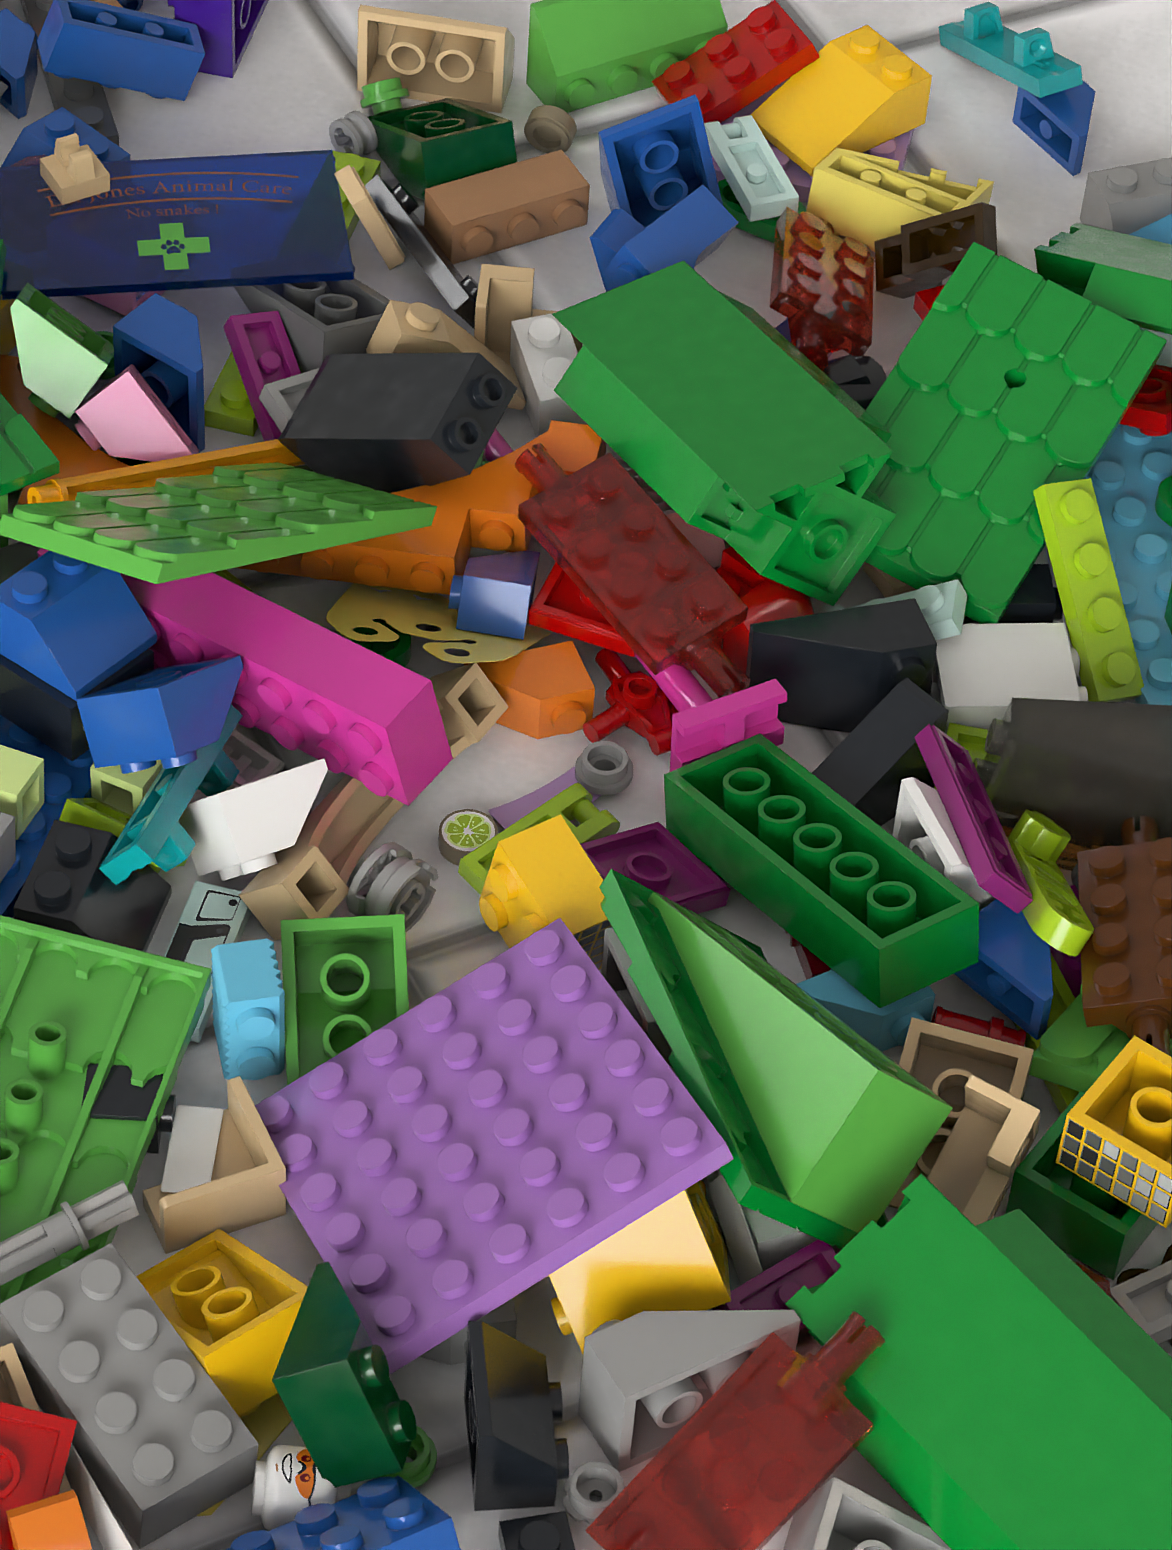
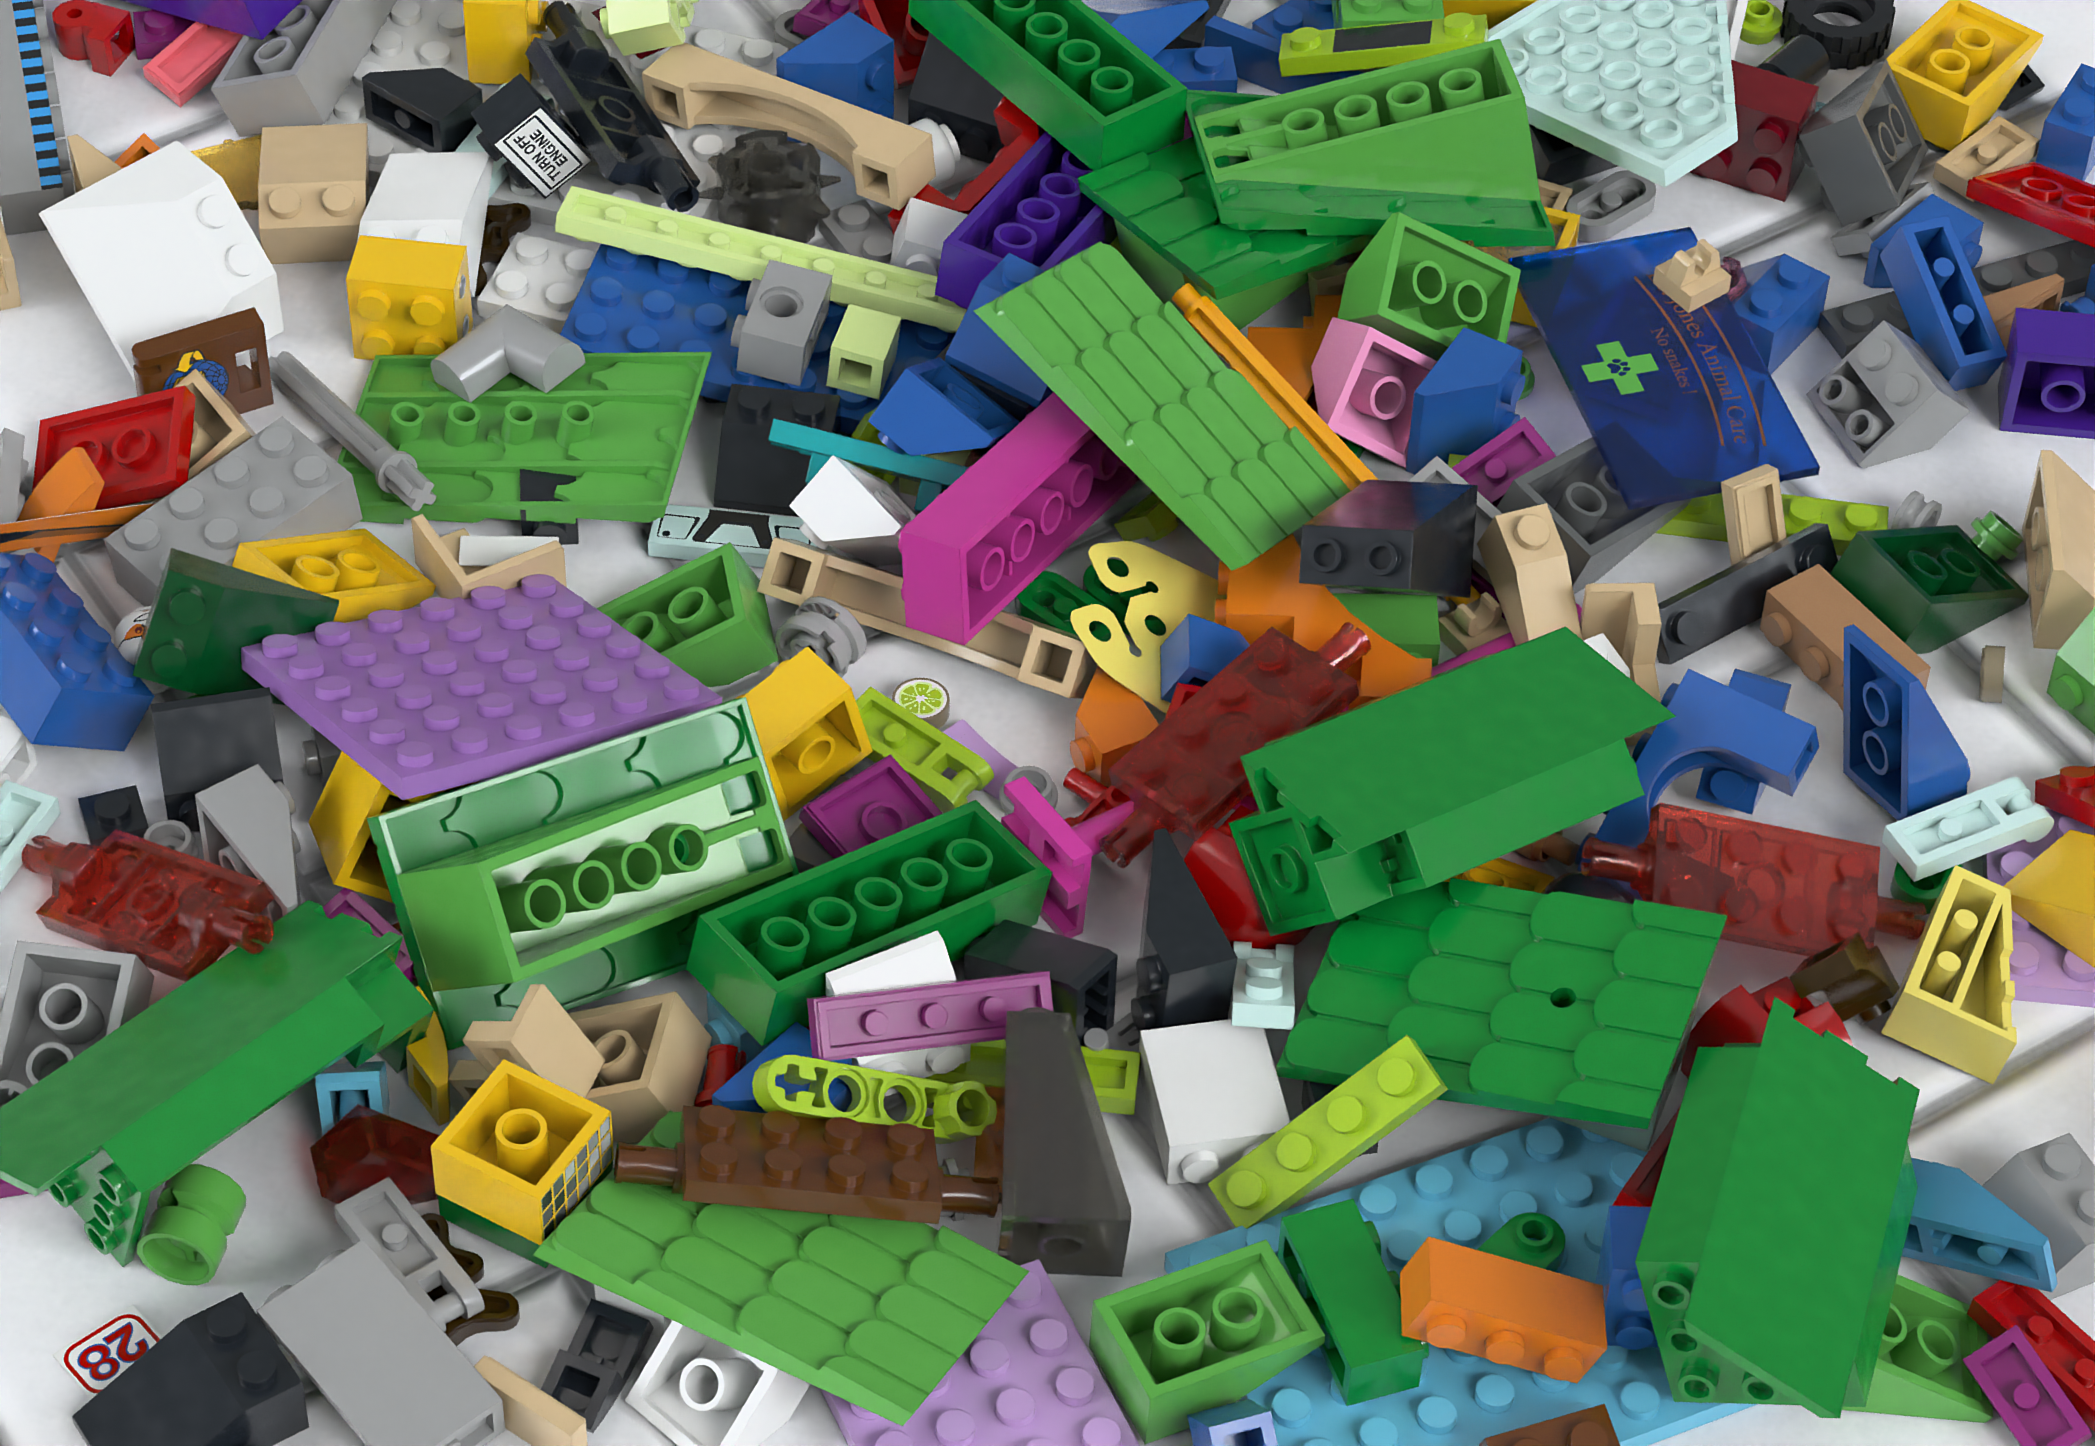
camera: 85 degrees right, 0 degrees up
medium azure brick [211,938,285,1080] -> none
none -> light grey slope [1806,320,1971,468]

